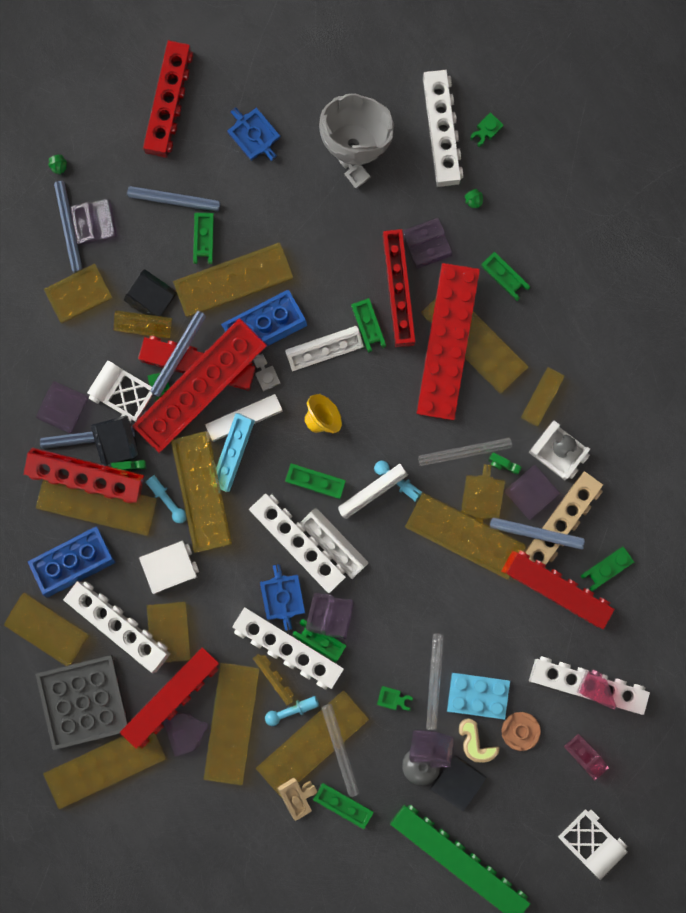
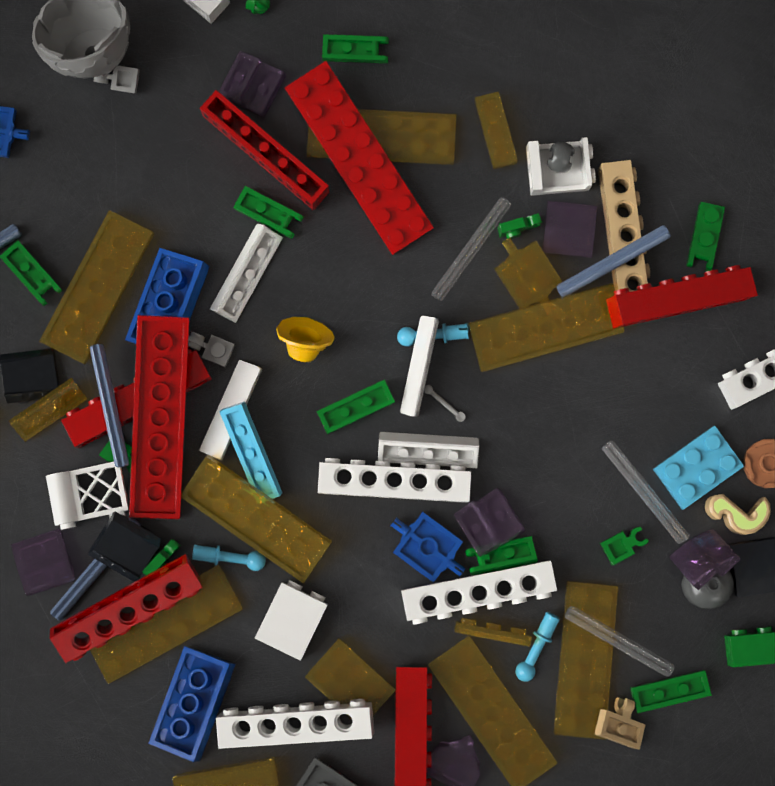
camera: 45 degrees left, 0 degrees up
none -> light grey hinge [424,385,466,422]

